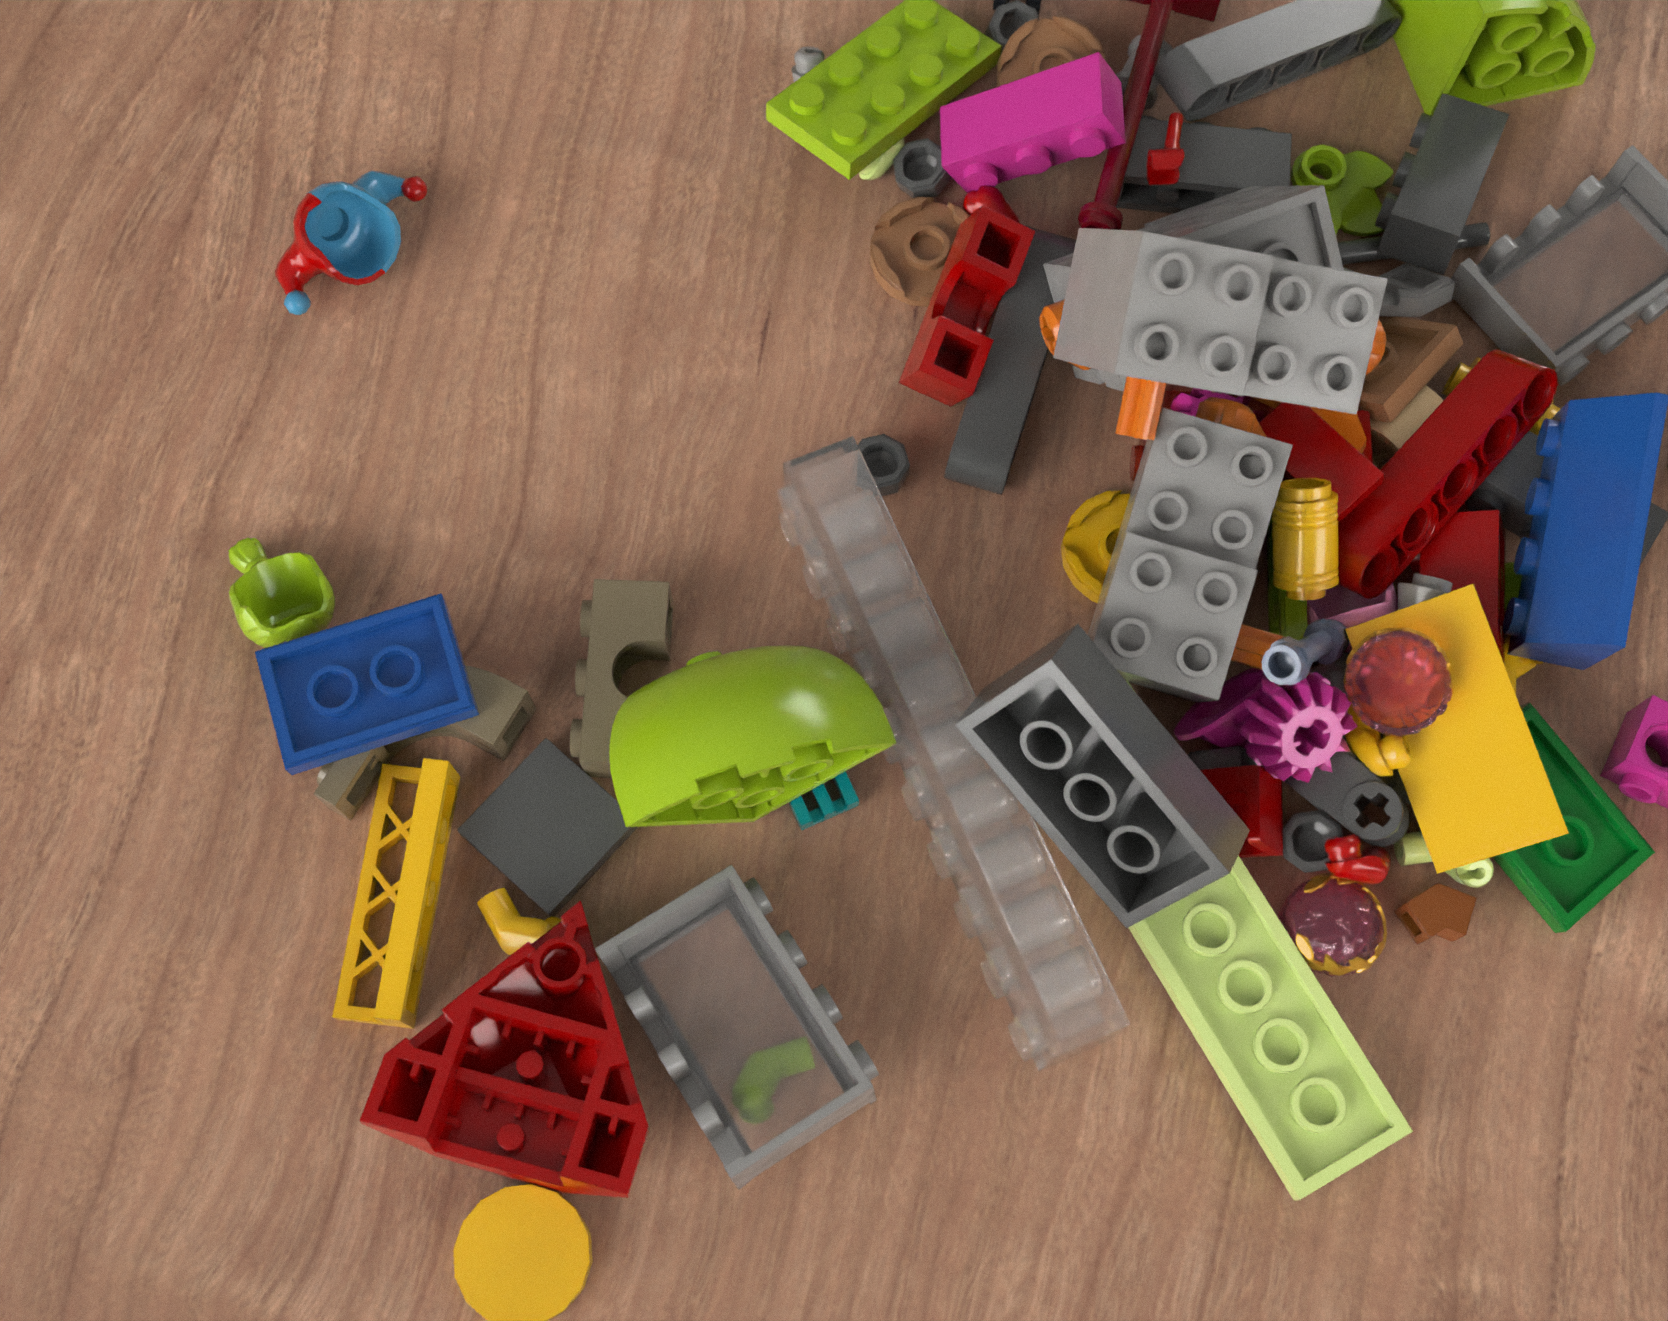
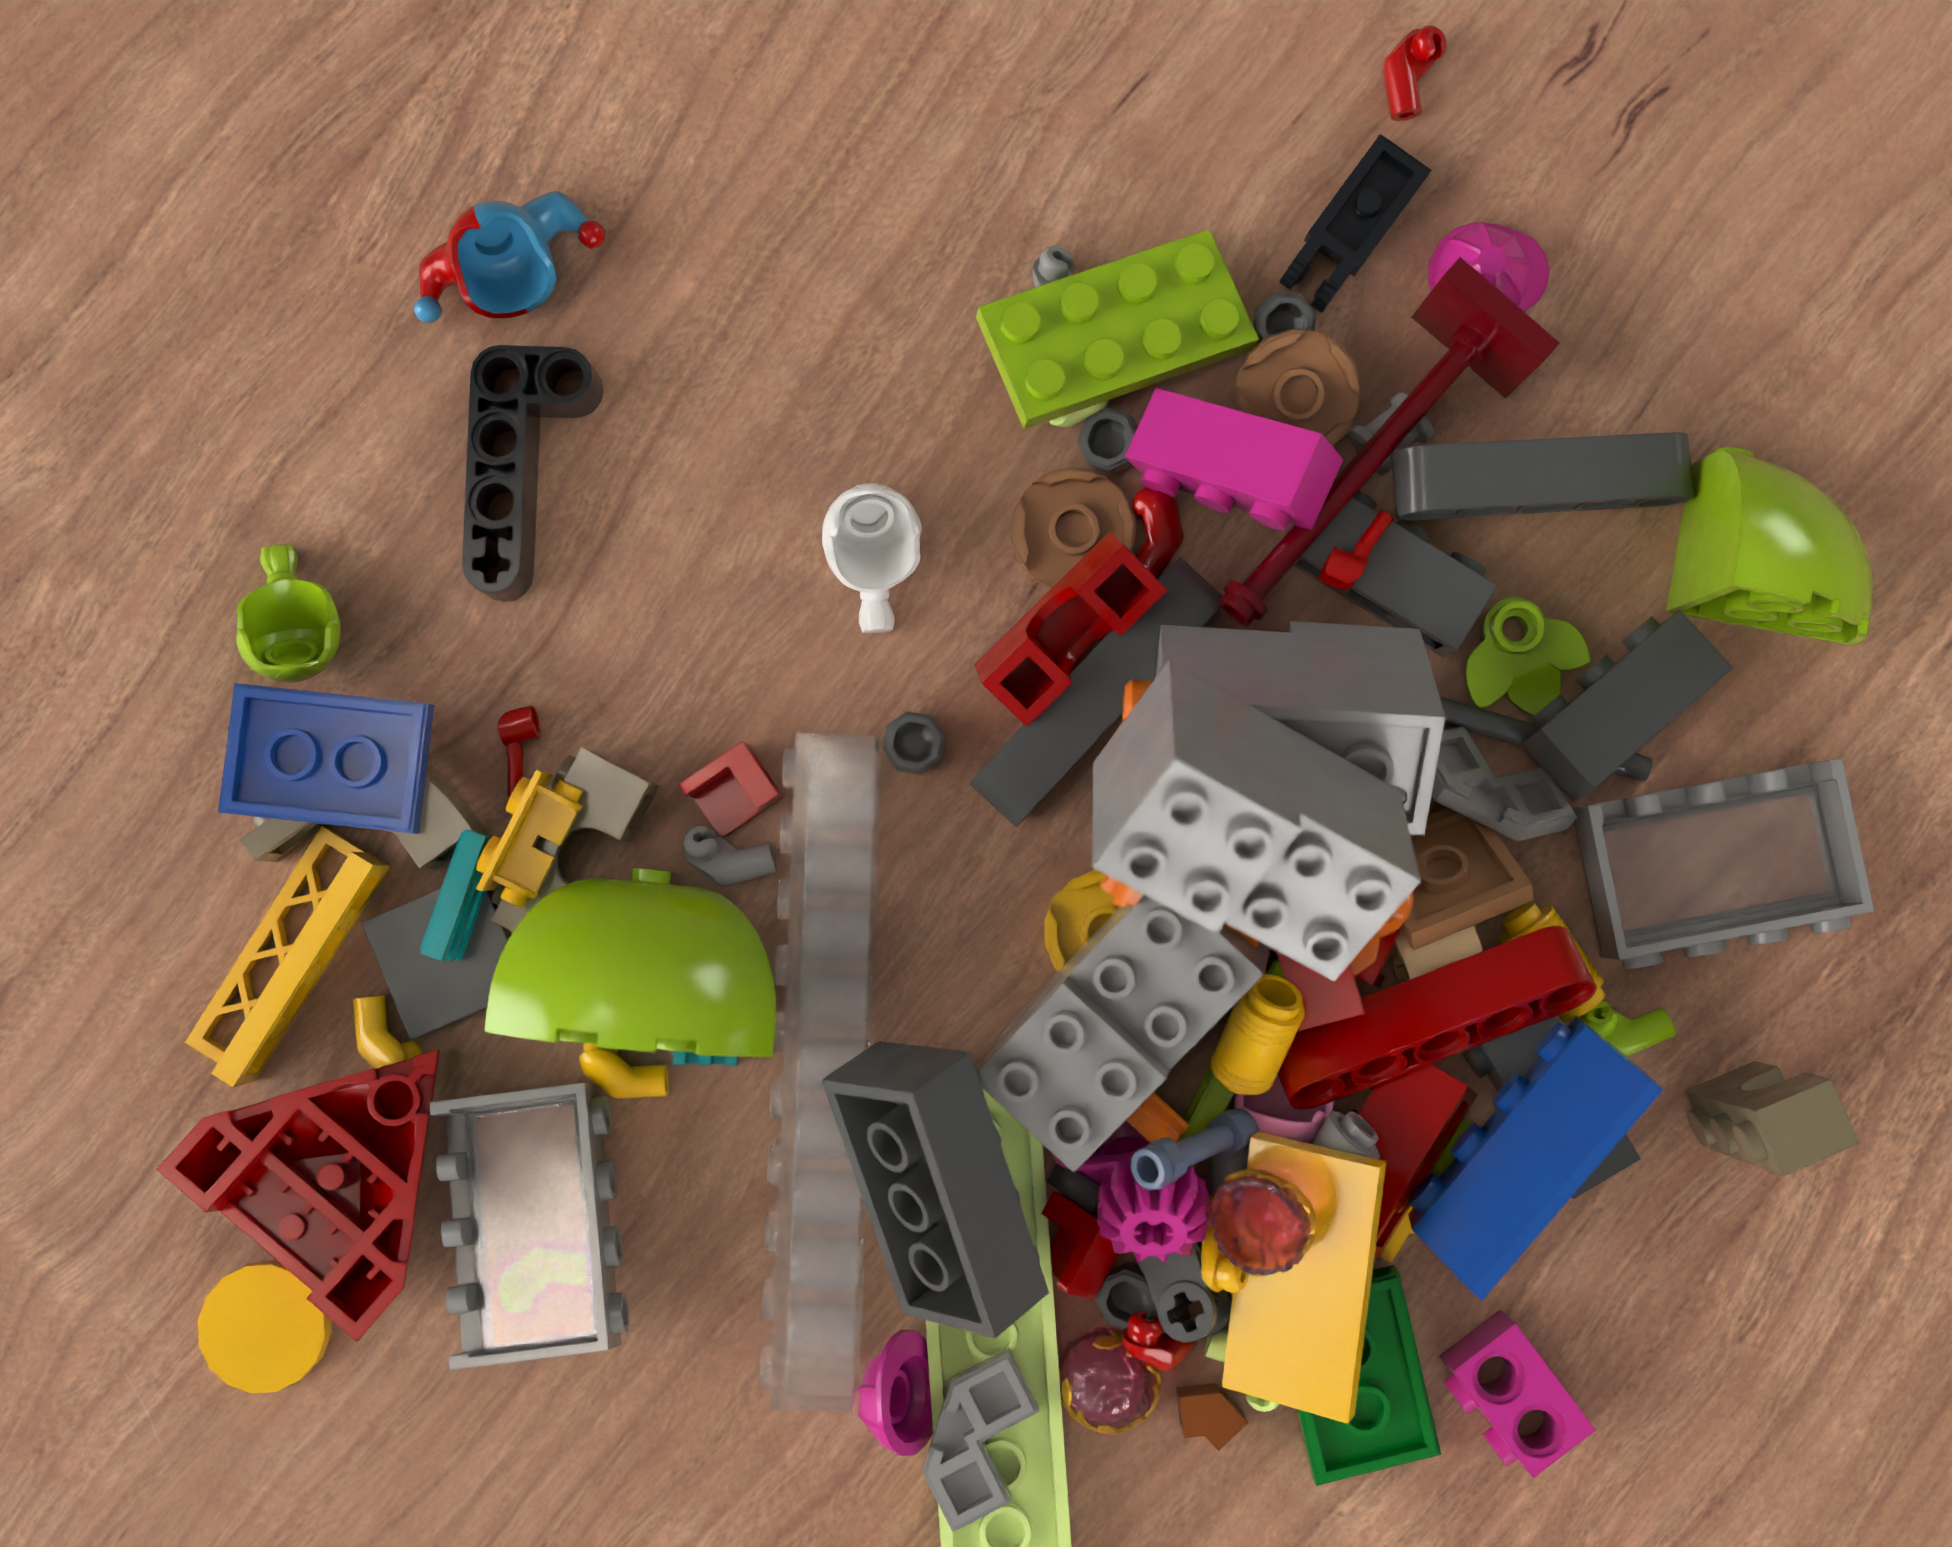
camera: 30 degrees right, 15 degrees up
none -> teal tile [420,829,494,961]
none -> black beam [462,345,604,602]
none -> yellow hinge [476,770,583,908]
none -> red hand [498,706,541,797]
none -> yellow arm [579,1043,670,1099]
none -> red panel [679,741,784,837]
none -> light grey arm [683,825,777,886]
none -> white hair [822,483,922,633]
none -> dark pink piece [858,1330,933,1456]
none -> light grey tile [923,1348,1039,1532]

